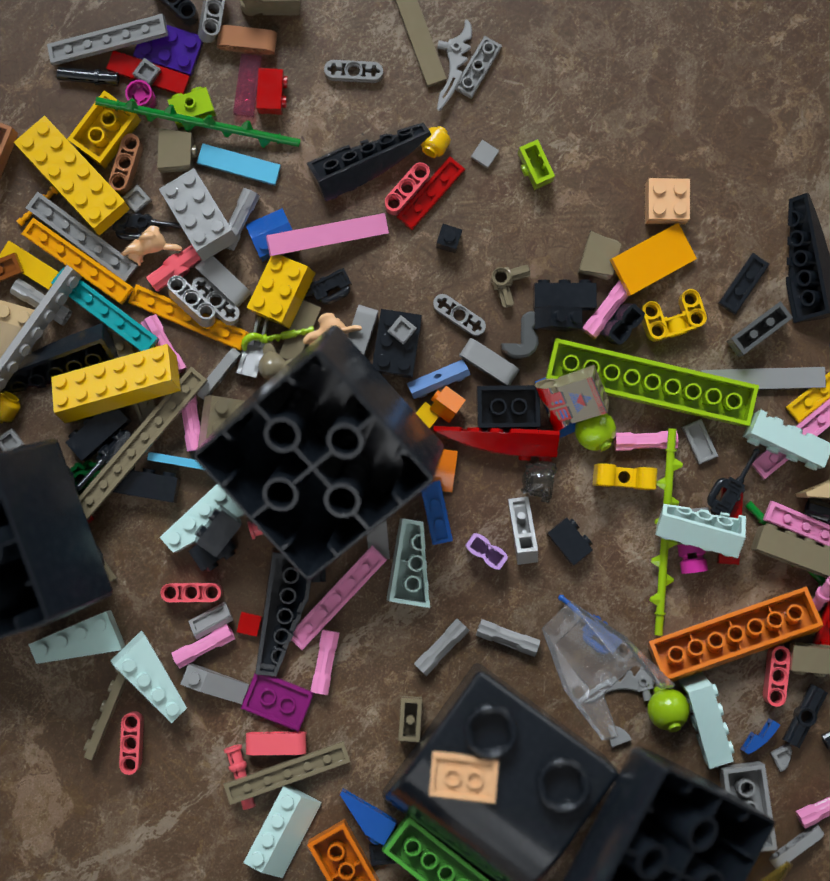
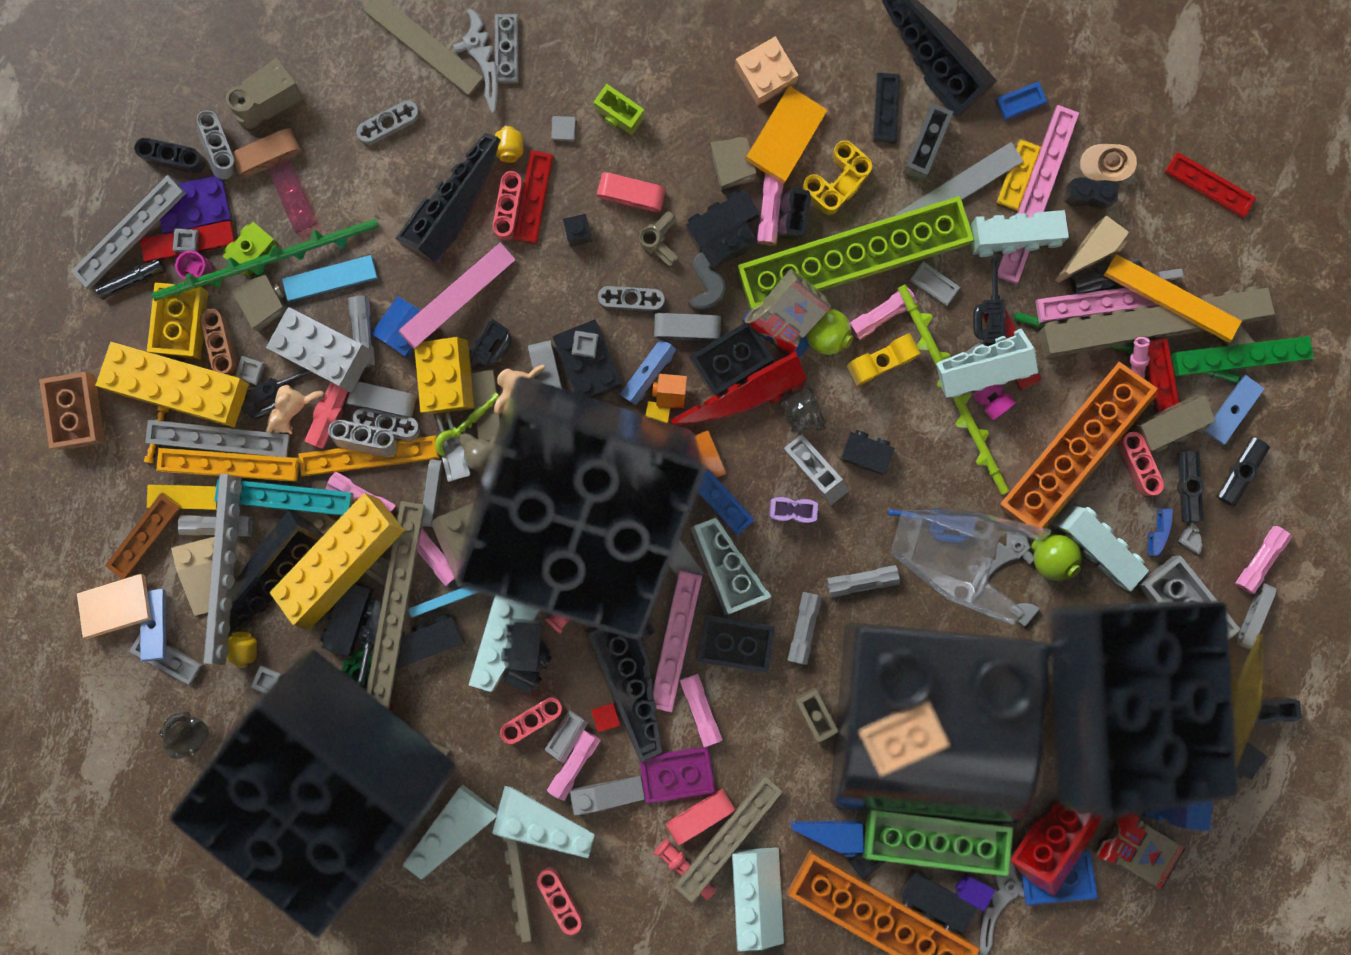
camera: 30 degrees left, 0 degrees up
red brick [256,68,288,115] -> none
none -> coral beam [596,172,666,212]
none -> black brick [698,615,775,673]

